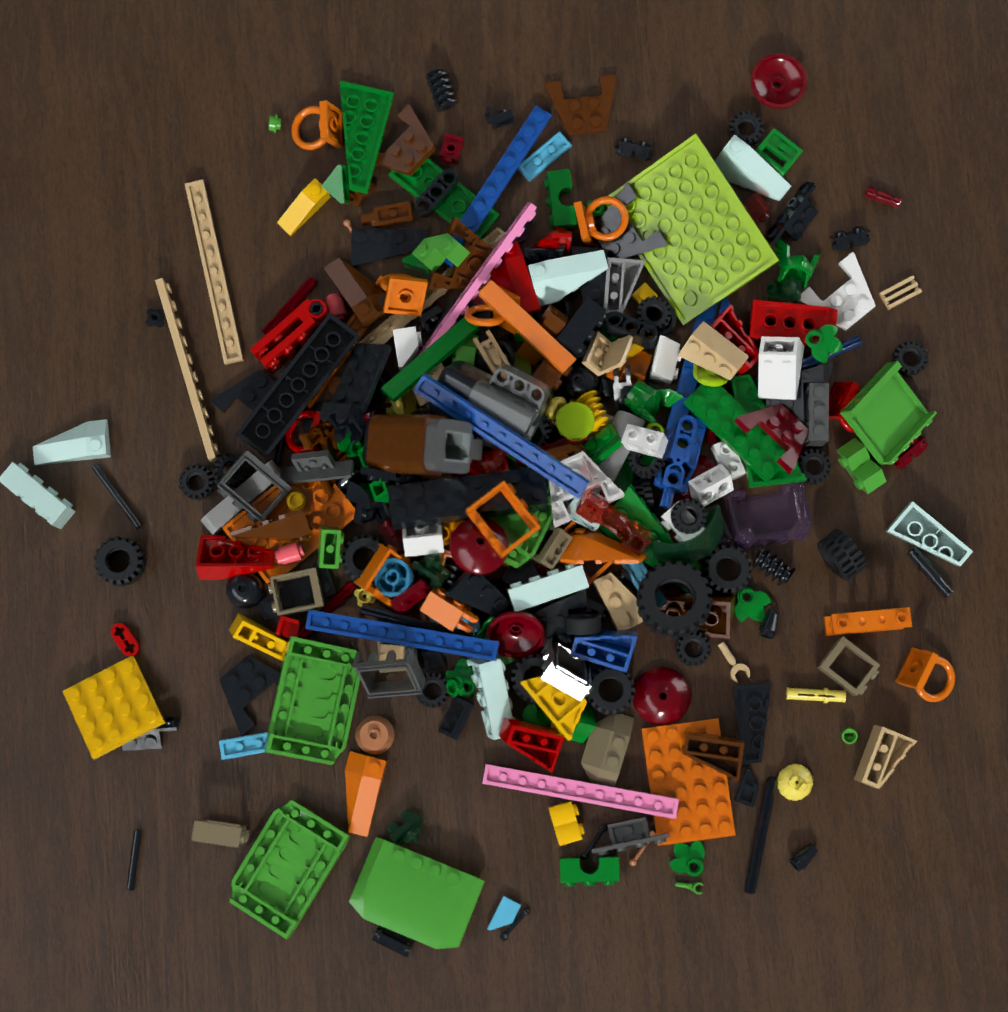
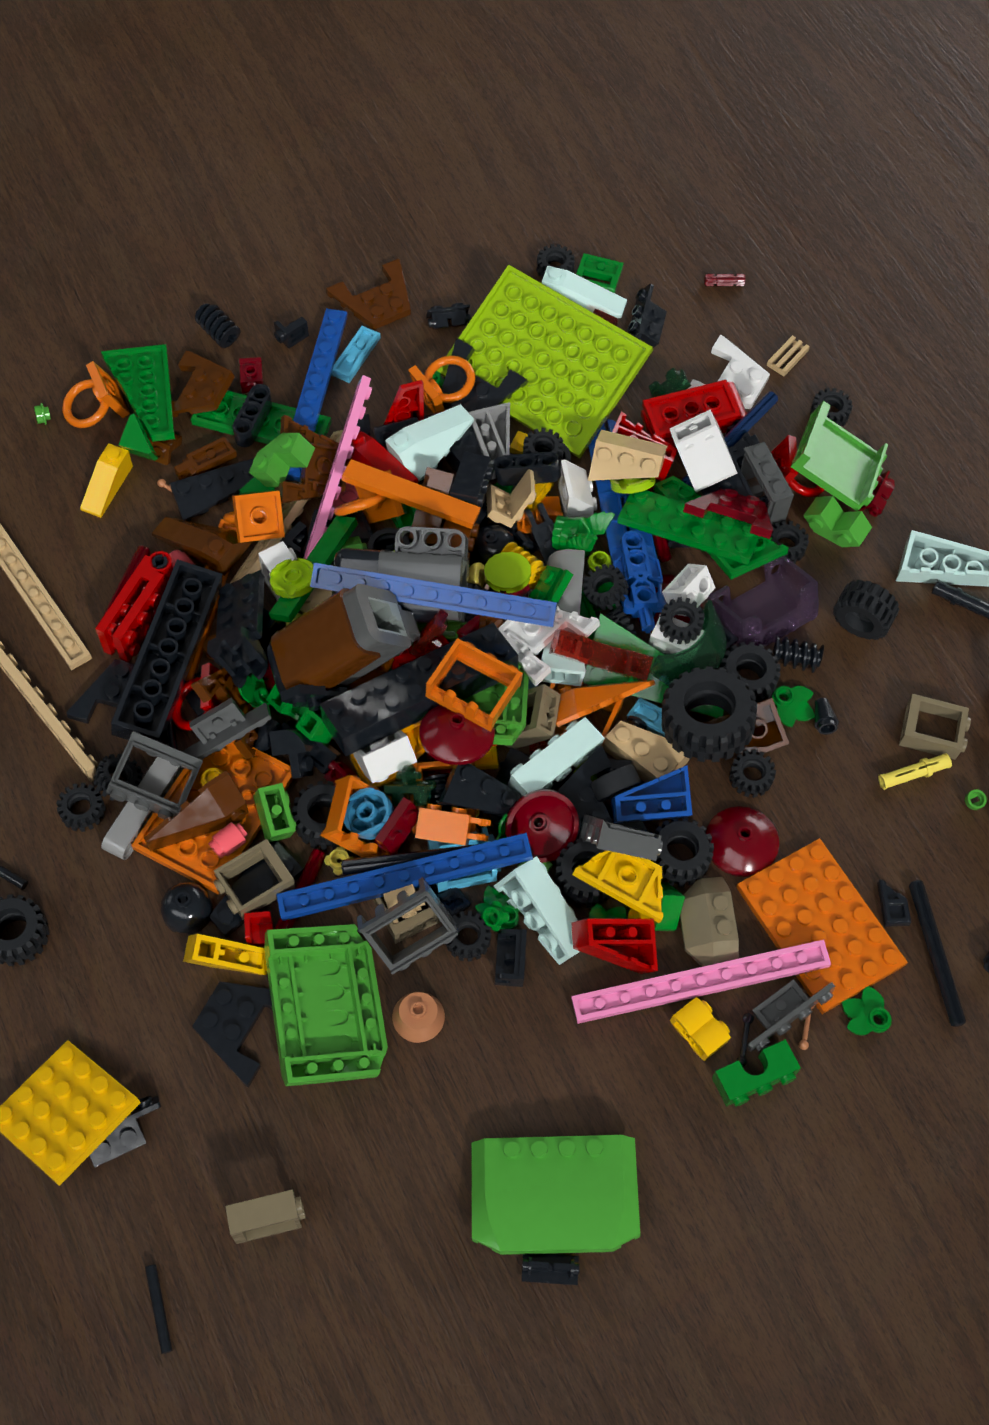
camera: 25 degrees left, 20 degrees down
red beam [111,623,140,657] -> none
red wedge [195,535,275,580] -> none
medium azure tile [219,732,267,760] -> none
bright green slope [230,800,350,939] -> none
orange wedge [345,751,387,837] -> none
clear green hips [387,809,424,845] -> none
tan hinge [472,330,511,379] -> none
medium azure tile [487,896,521,930] -> none
black hinge [500,908,530,941] -> none
green arch [544,169,577,230] -> none
white brick [621,424,668,458] -> none
bright green hand [675,881,704,894] -> none
reddish brown wedge [681,731,745,782] -> none
white brick [711,441,746,480] -> none
tan piece [718,642,750,683] -> none
black wing [732,682,772,764] -> none
dark red dish [750,53,807,109] -> none
green helmet [775,238,822,289] -> none
light yellow hair [777,764,813,801] -> none
green plate [805,325,843,363] -> none
orange fence [823,607,912,636] -> none
black hinge [829,226,870,251] -> none
none -> lime tile [270,558,313,598]

